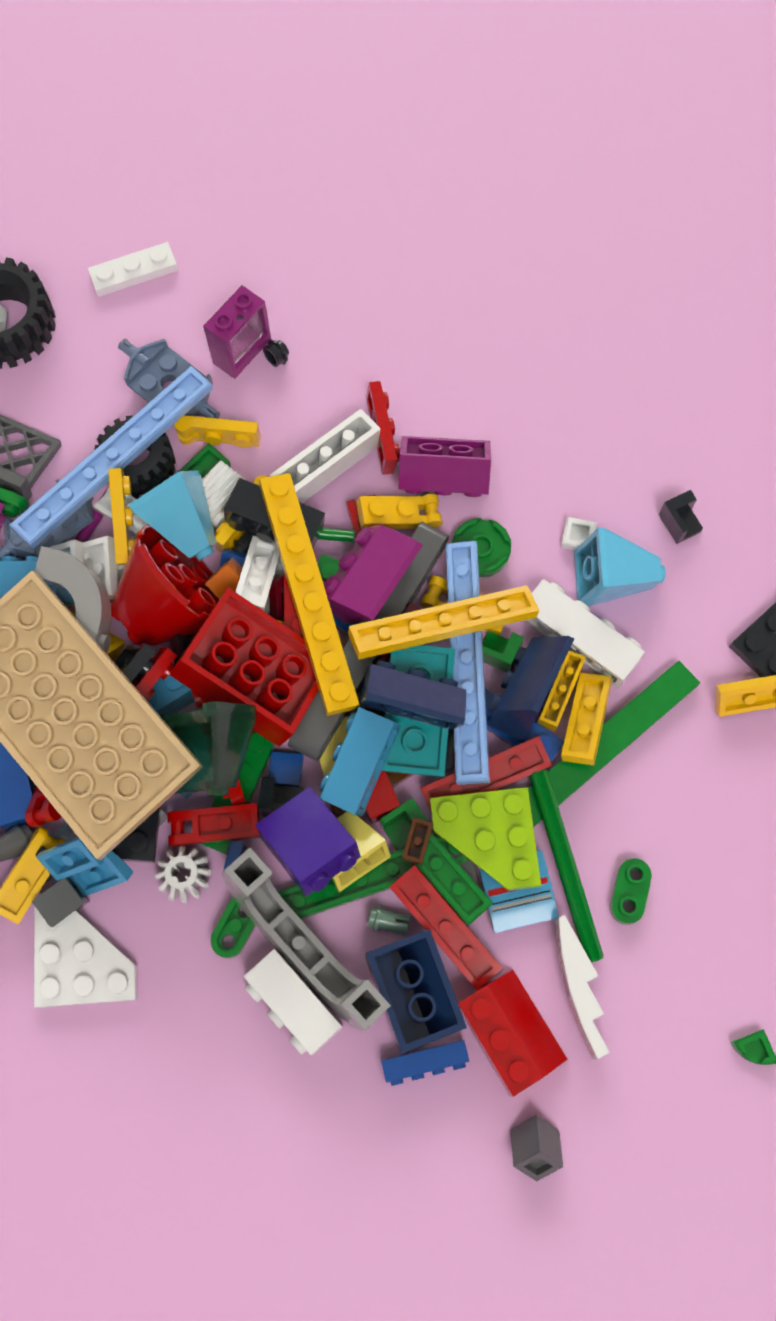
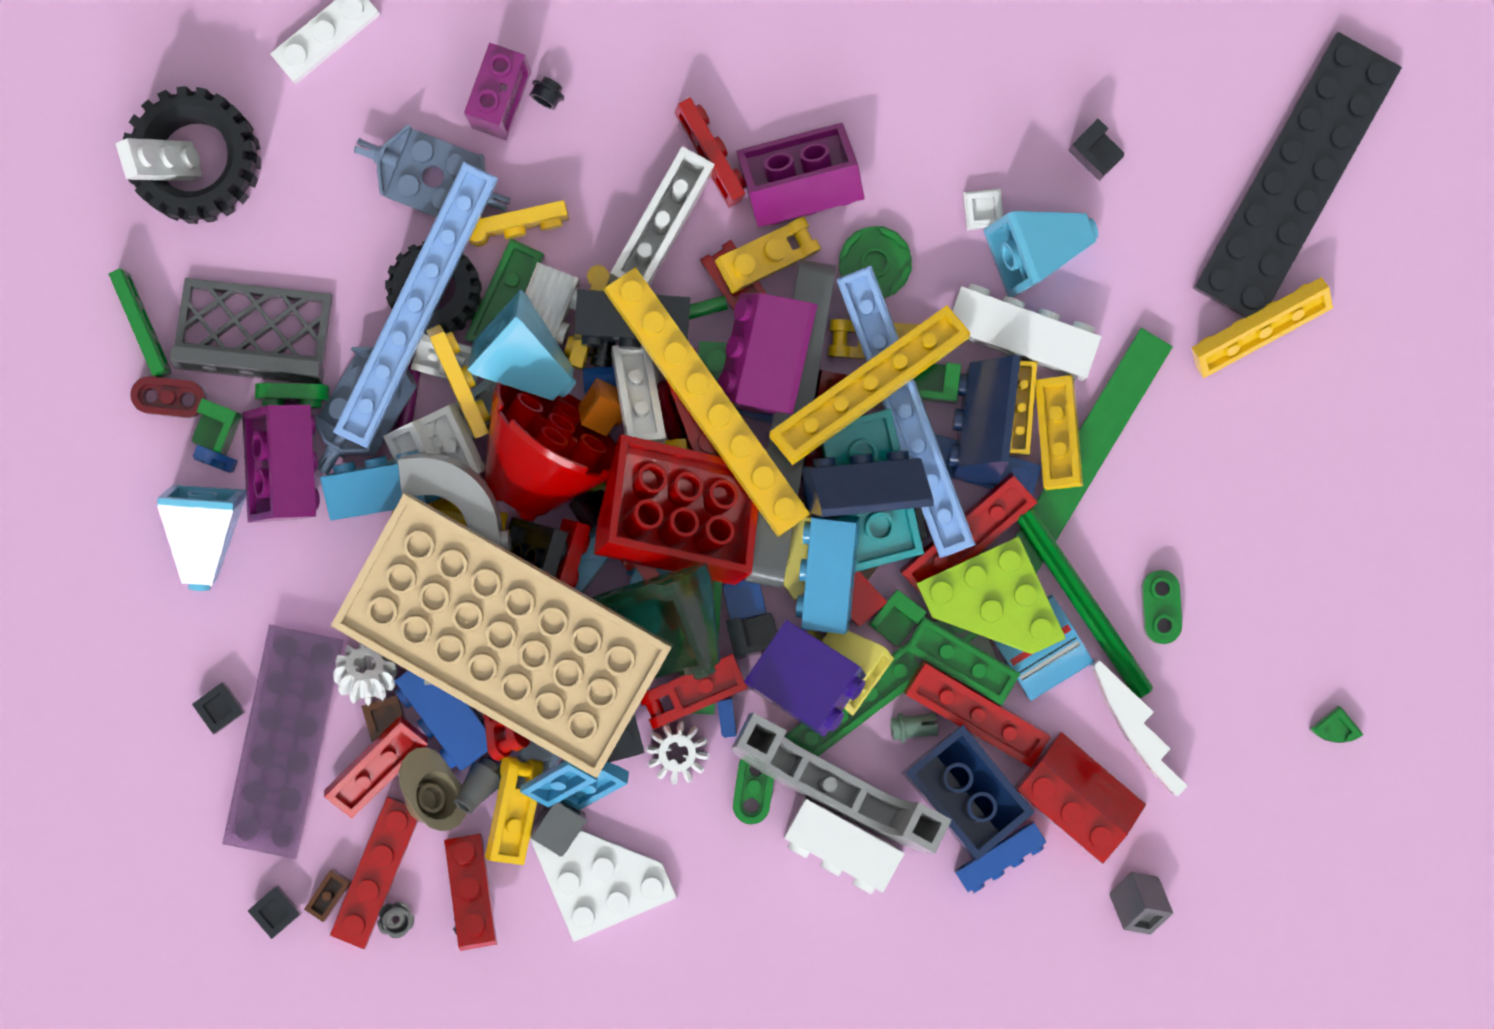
camera: 20 degrees left, 15 degrees up
reddish brown piece [402,817,433,866] -> none

